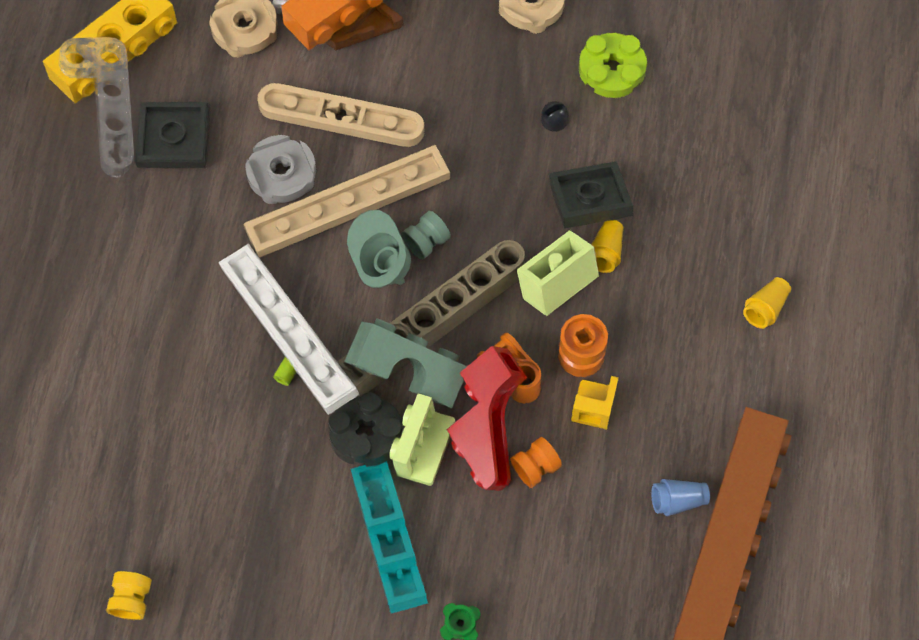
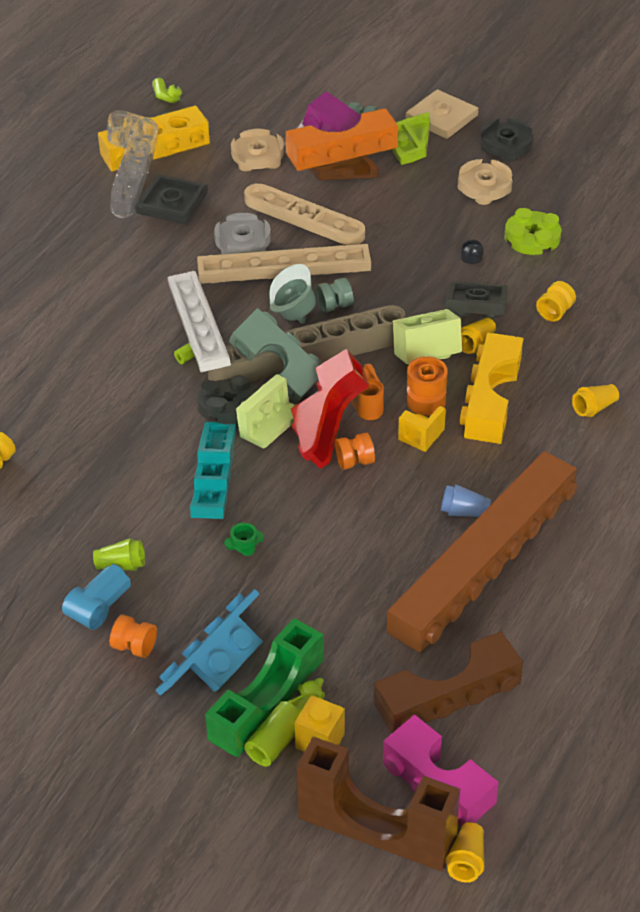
camera: 20 degrees right, 20 degrees down
none -> yellow arch [460,332,524,444]
none -> yellow wheel [536,281,576,322]

